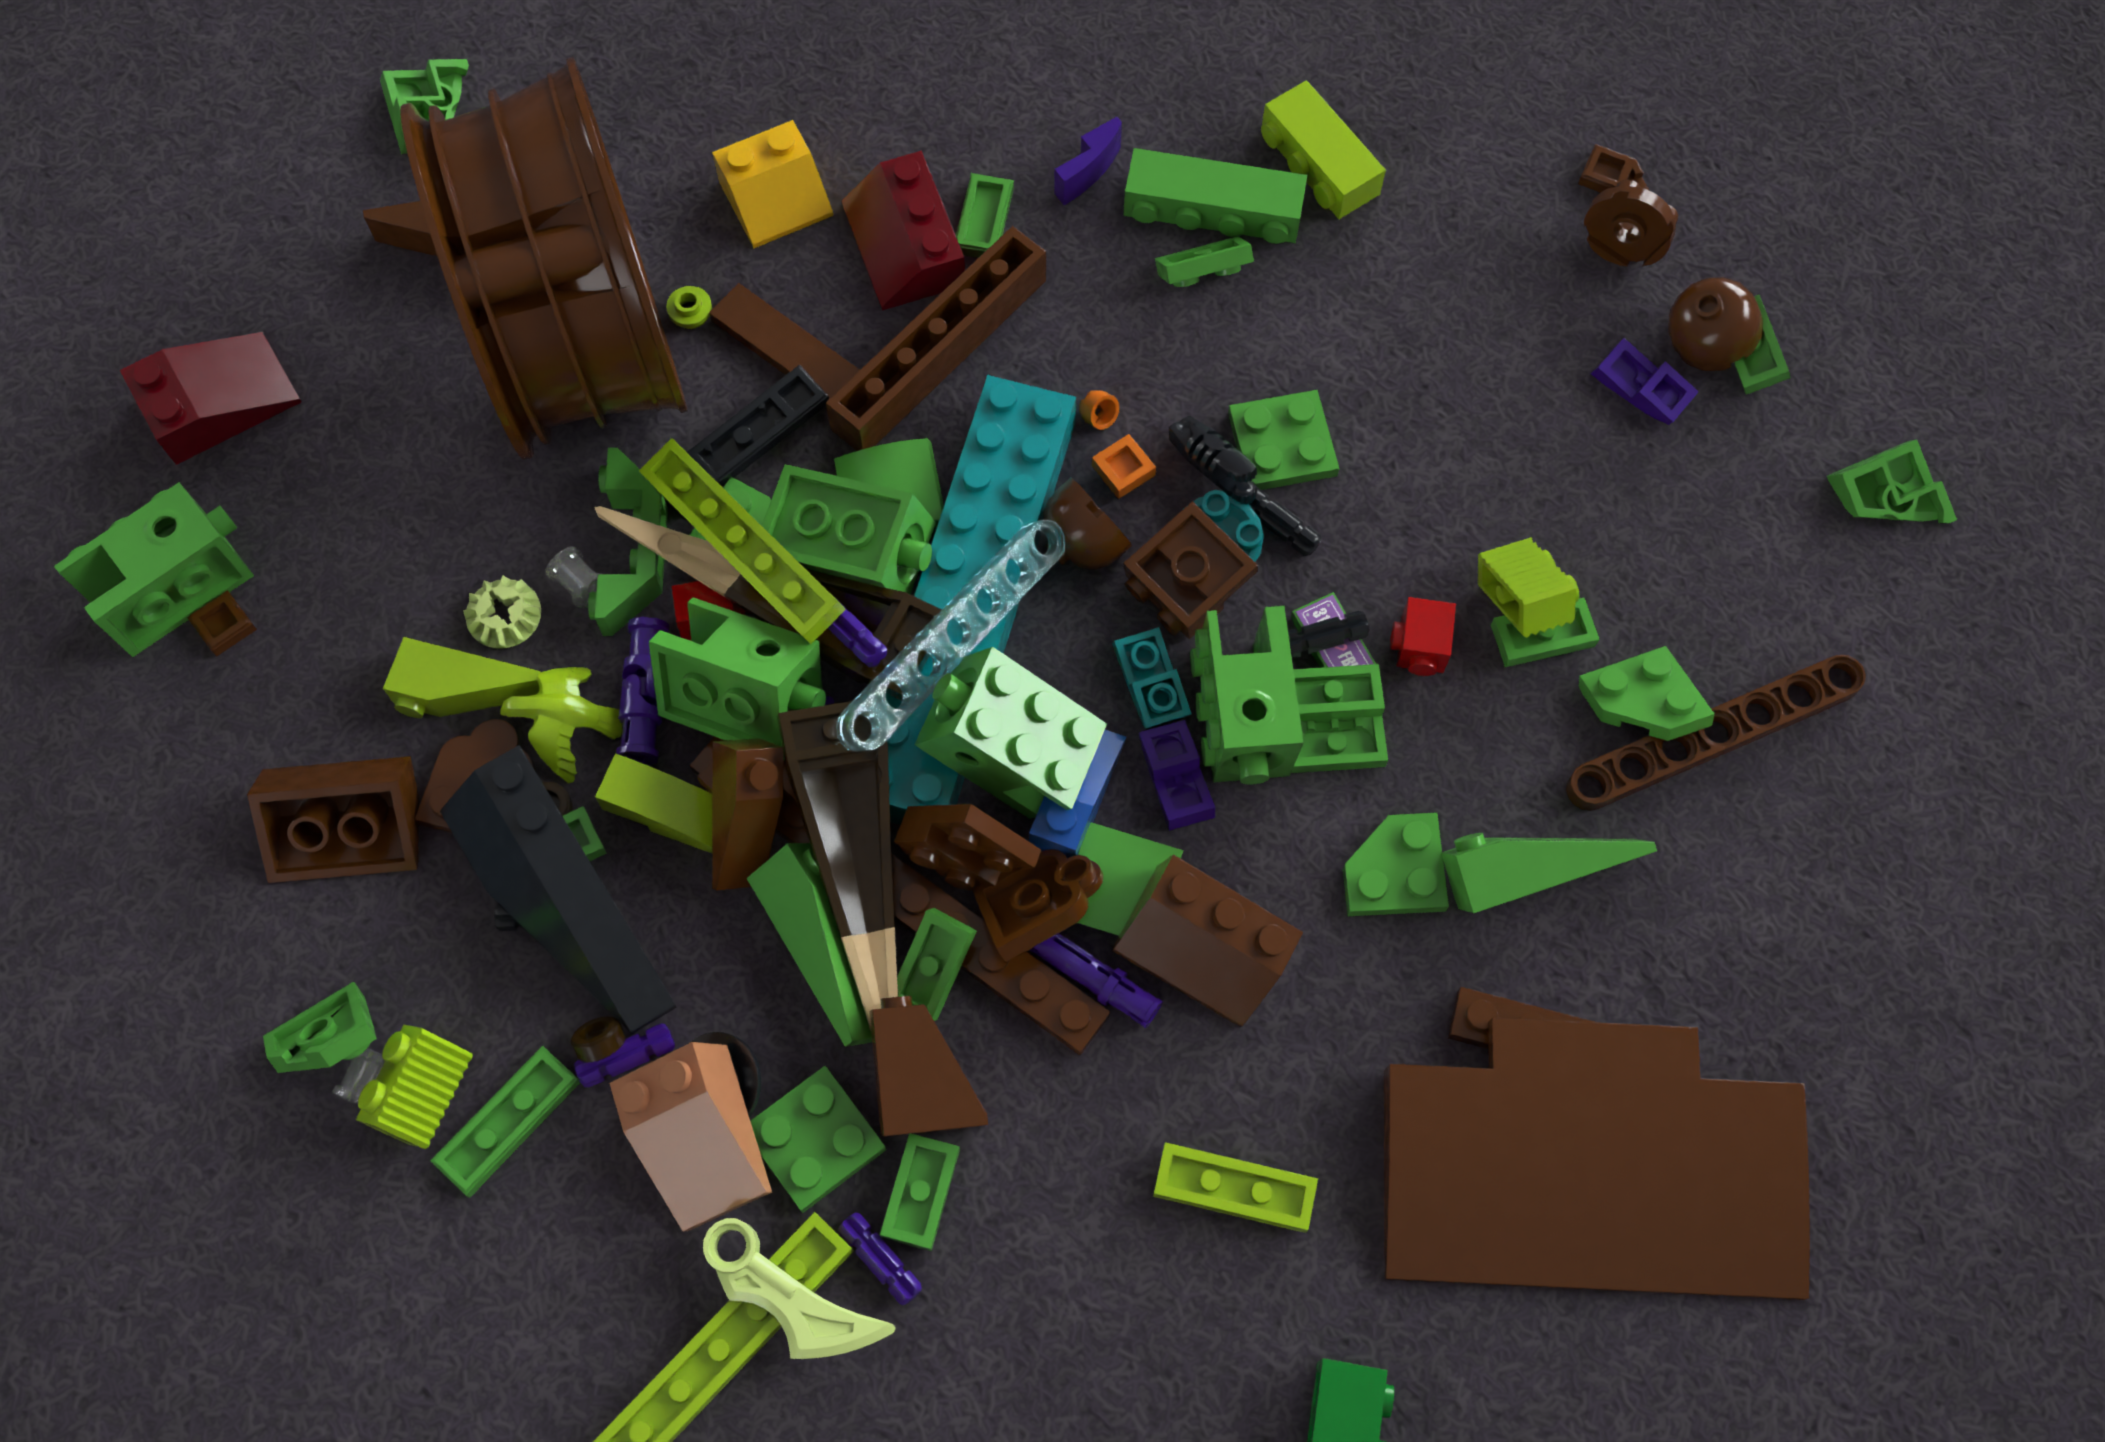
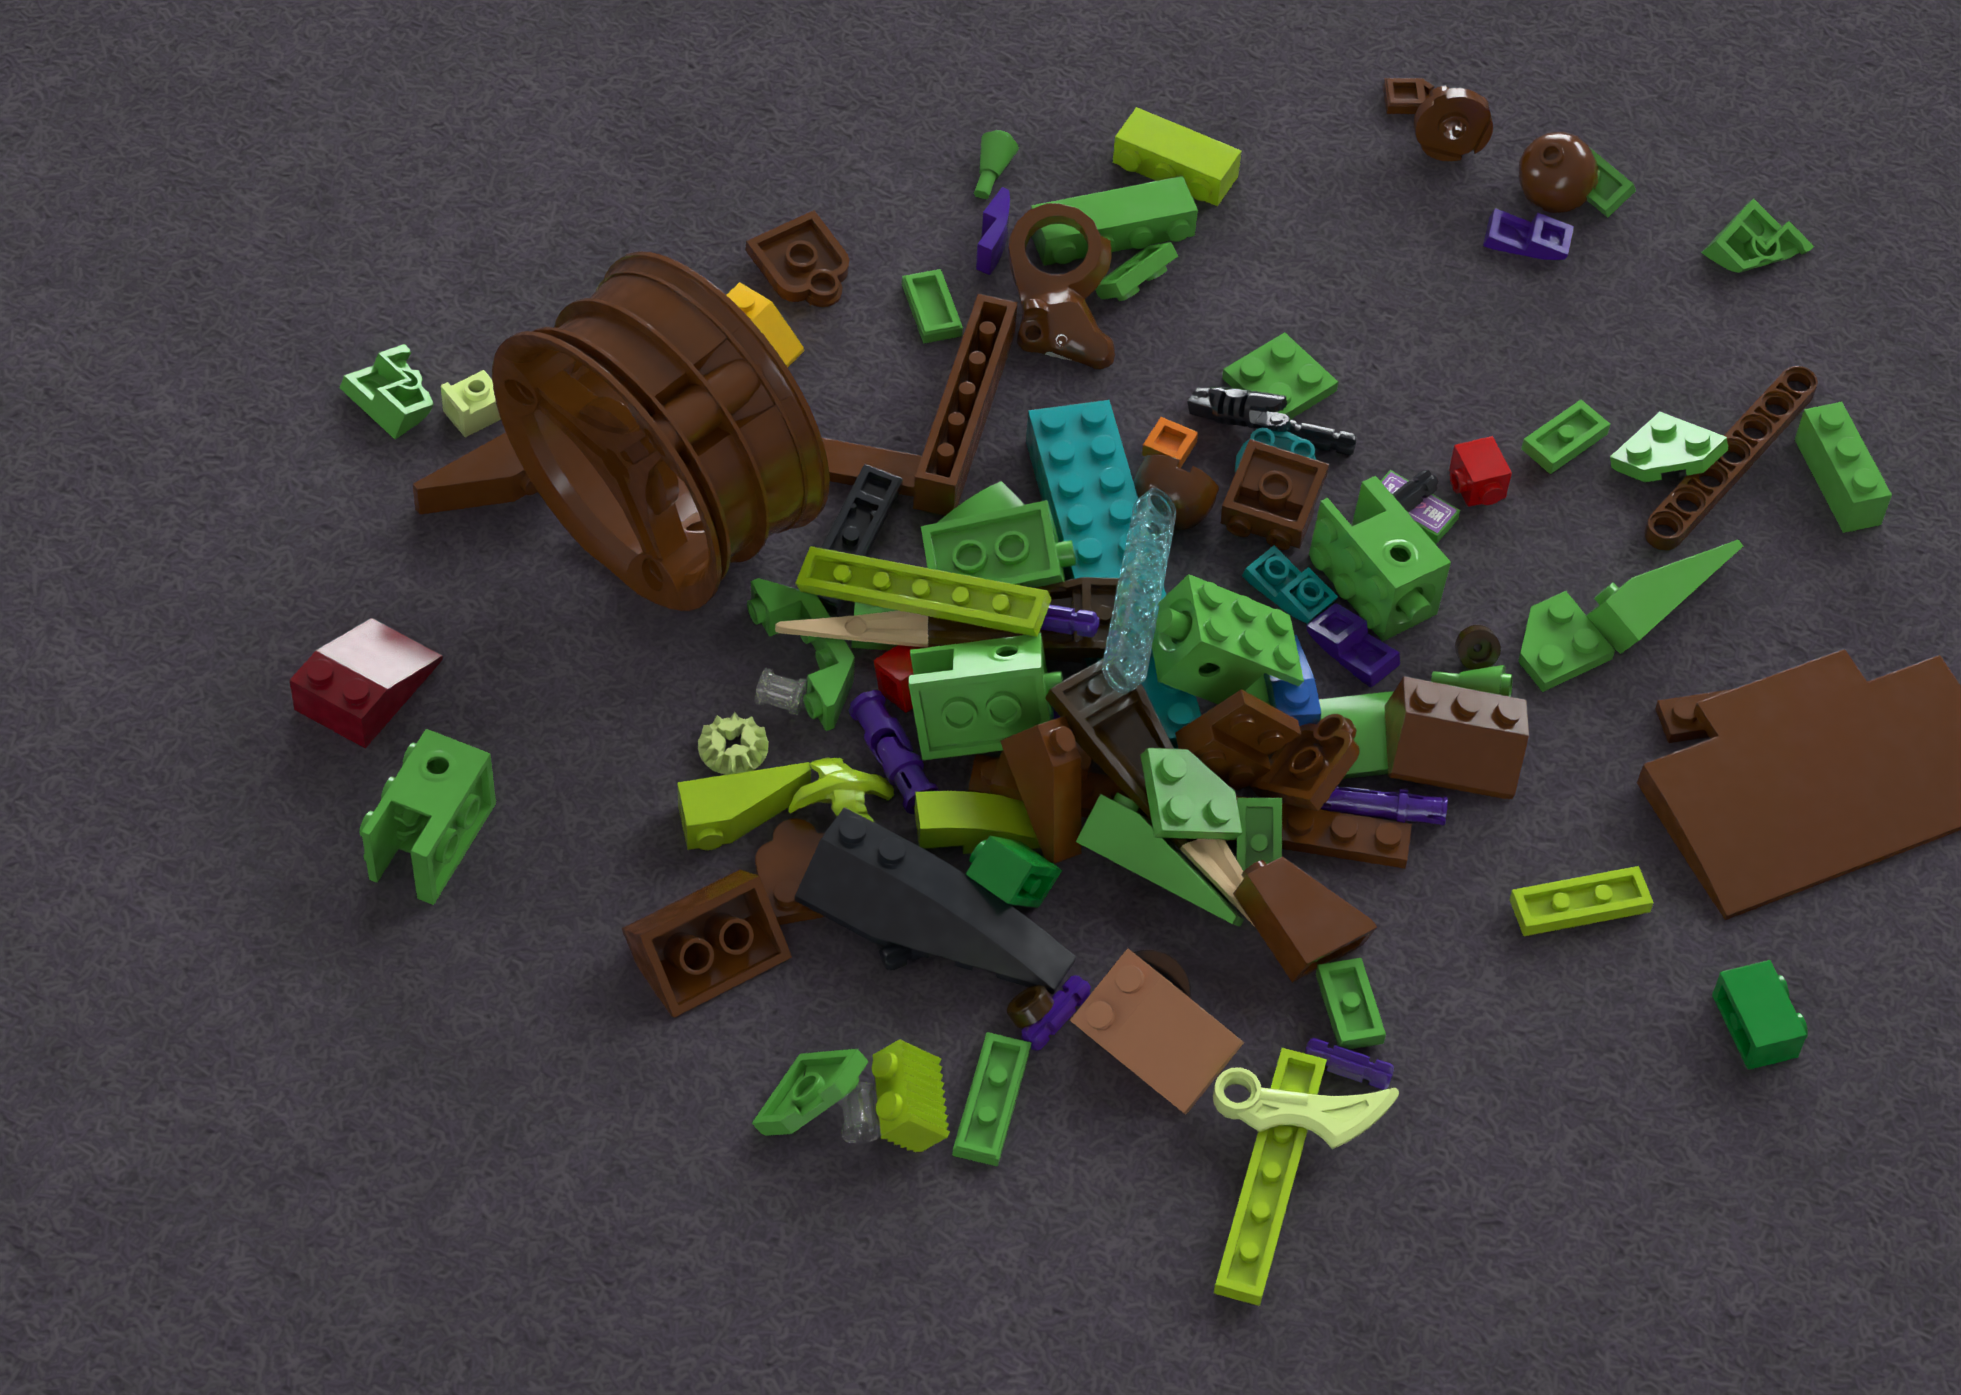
camera: 30 degrees left, 15 degrees down
reddish brown tile [187,590,257,657] -> none
bright green plate [751,1066,887,1213] -> none
dark red slope [841,150,965,311] -> none
orange hinge [1079,390,1119,430] -> none
bright green slope [1291,664,1388,773] -> none
lime brick [1478,537,1579,638] -> none
none -> reddish brown plate [745,210,849,307]
none -> green brick [966,836,1062,908]
none -> bright green cone [974,130,1019,199]
none -> reddish brown animal [1009,203,1115,369]
none -> bright green plate [1140,748,1242,840]
none -> bright green cone [1431,665,1513,697]
none -> dark brown tile [1455,625,1501,670]
none -> bright green brick [1794,402,1892,533]

